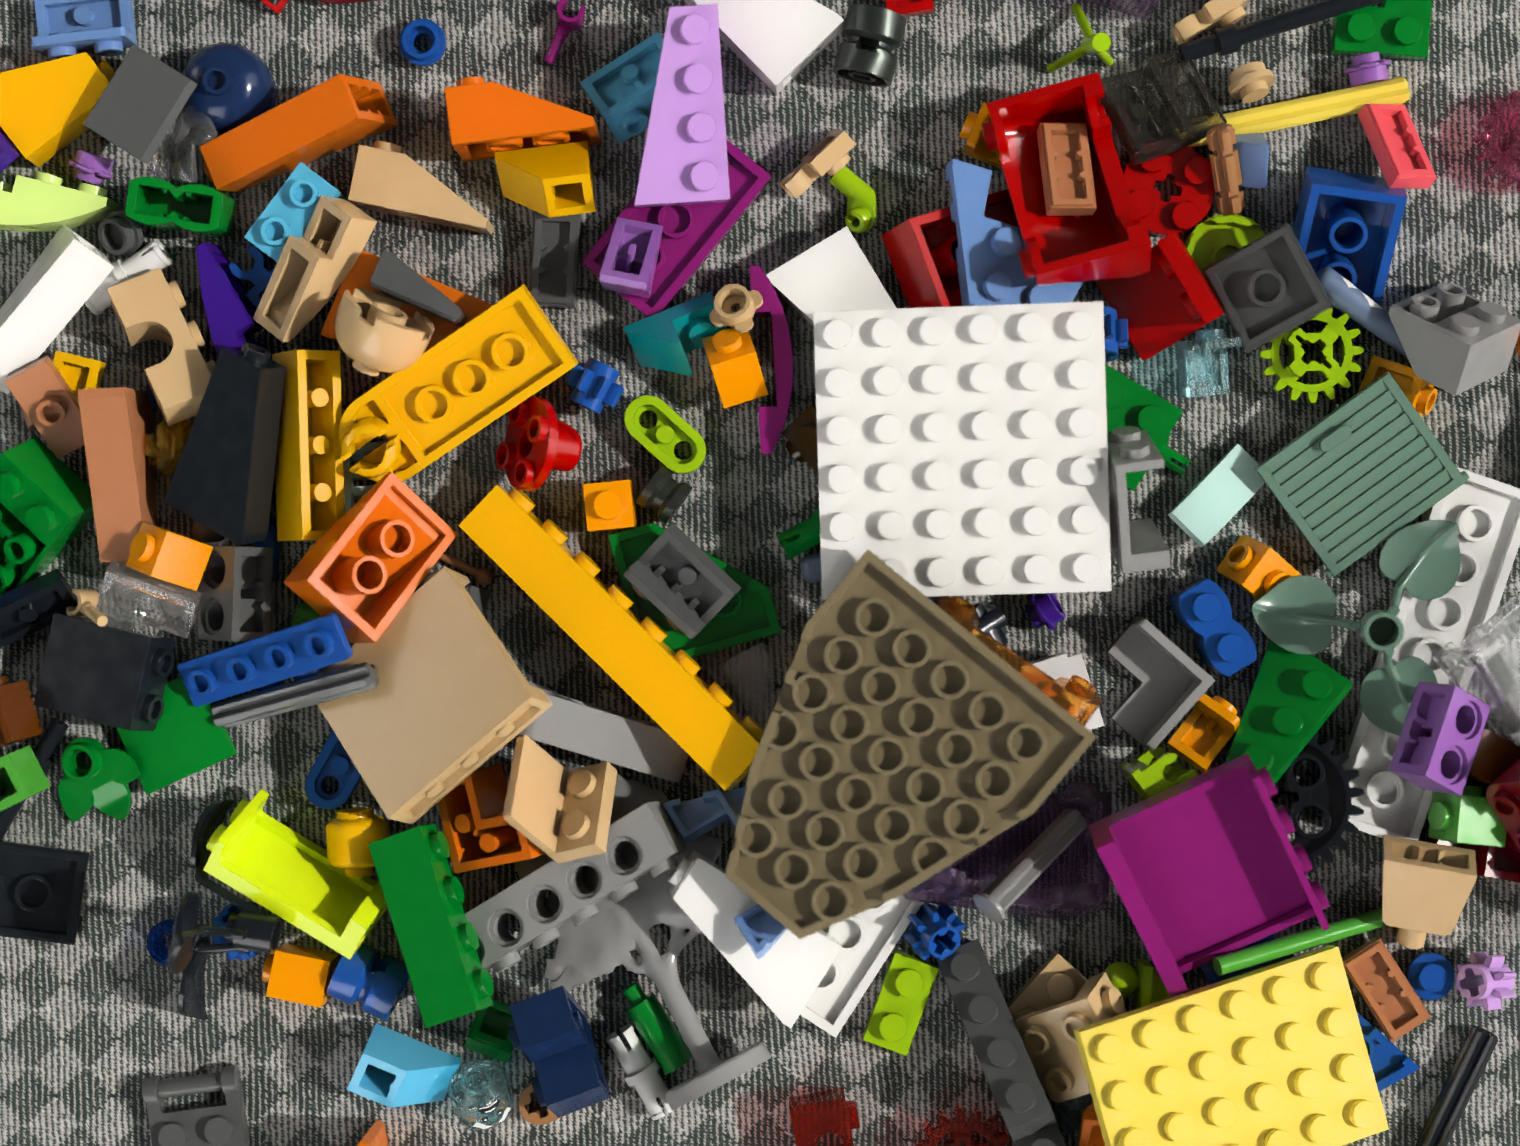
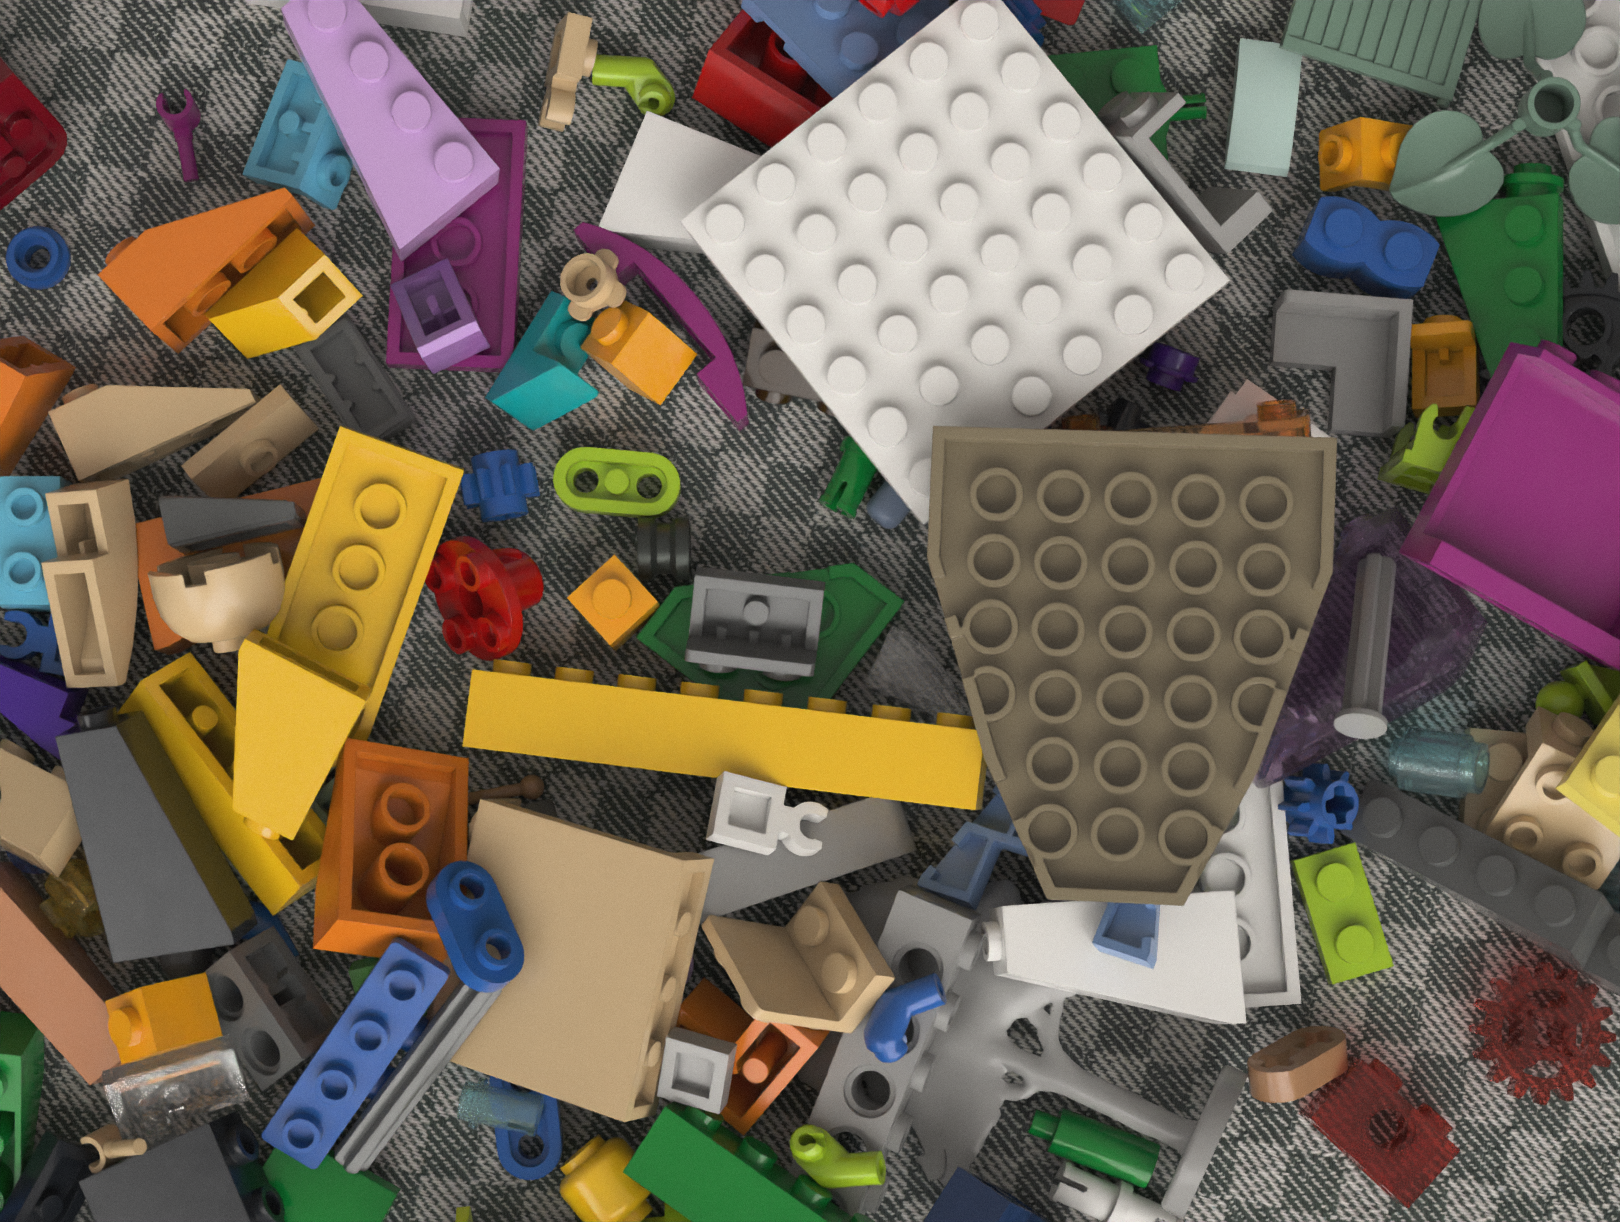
camera: 35 degrees left, 5 degrees down
none -> tan plate [181,384,319,498]
none -> yellow slope [232,628,373,841]
none -> blue plate [426,861,524,993]
none -> clear light blue pin [457,1077,544,1137]
none -> light grey plate [657,1027,737,1114]
none -> white plate [706,771,828,856]
none -> lime arm [789,1124,886,1189]
none -> blue arm [864,973,947,1063]
none -> medium nougat beam [1247,1026,1348,1103]
none -> clear light blue brick [1388,727,1490,799]
none -> green plate [1499,163,1564,198]

